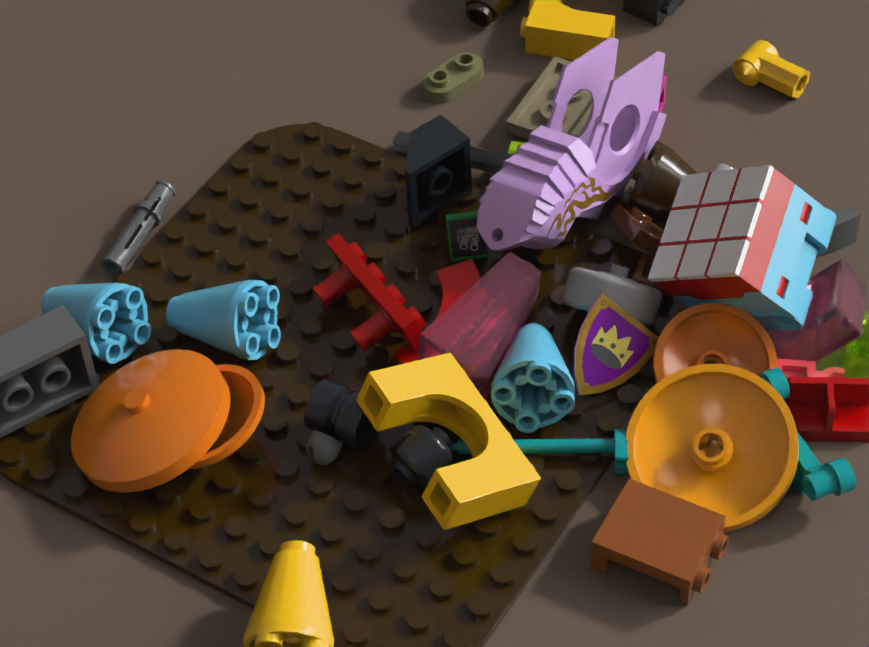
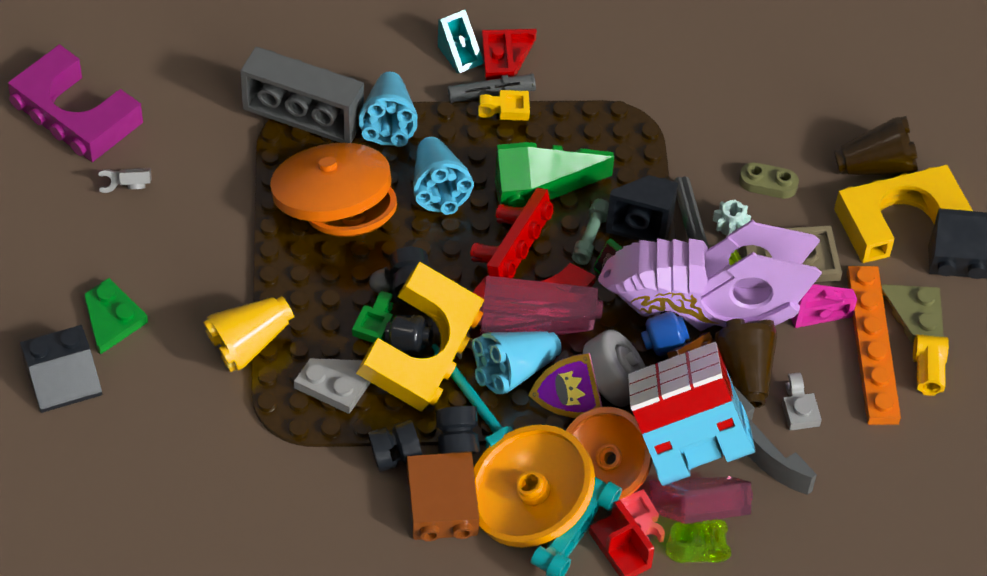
camera: 50 degrees right, 5 degrees up
none -> light grey wing [294,358,371,414]
none -> green plate [352,290,393,343]
none -> black wheel [368,419,422,472]
none -> black wheel [435,406,480,454]
none -> teal slope [438,9,484,73]
none -> yellow plate [478,90,530,121]
none -> red wing [482,29,537,80]
none -> wedge [495,142,614,208]
none -> sand green bar [572,199,609,265]
none -> blue head [641,311,689,357]
none -> light aqua gear [713,199,751,235]
none -> orange plate [847,266,901,425]
none -> olive wing [881,284,944,343]

